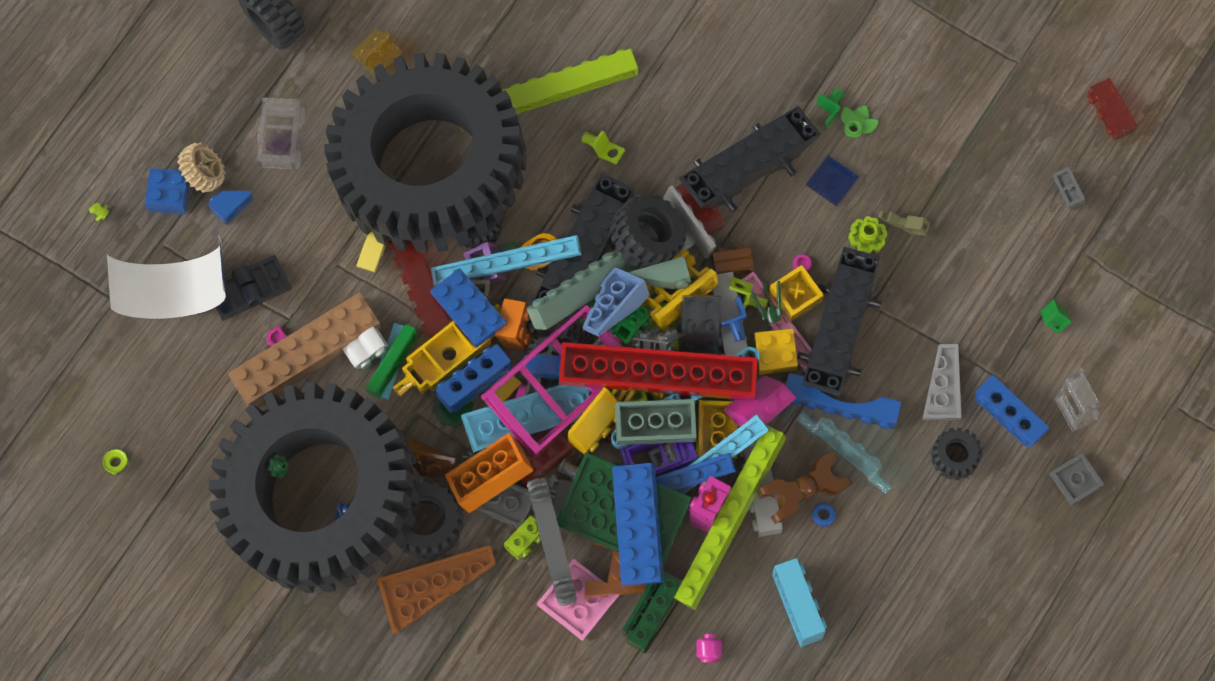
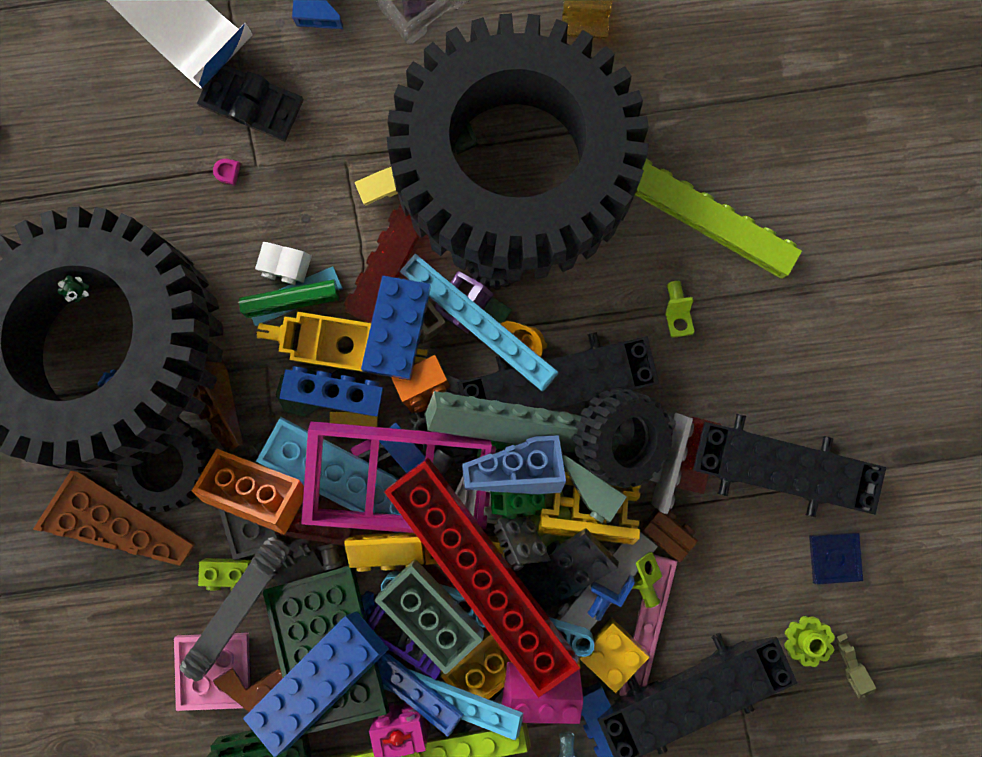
camera: 50 degrees right, 15 degrees up
medium nougat brick [228,292,381,407] -> none
dark green plant [751,281,783,324] -> none
yellow brick [769,265,824,322] -> none
dark pink tile [793,254,812,273] -> none
green bracket [816,88,845,130] -> none
bright green plate [841,105,878,138] -> none

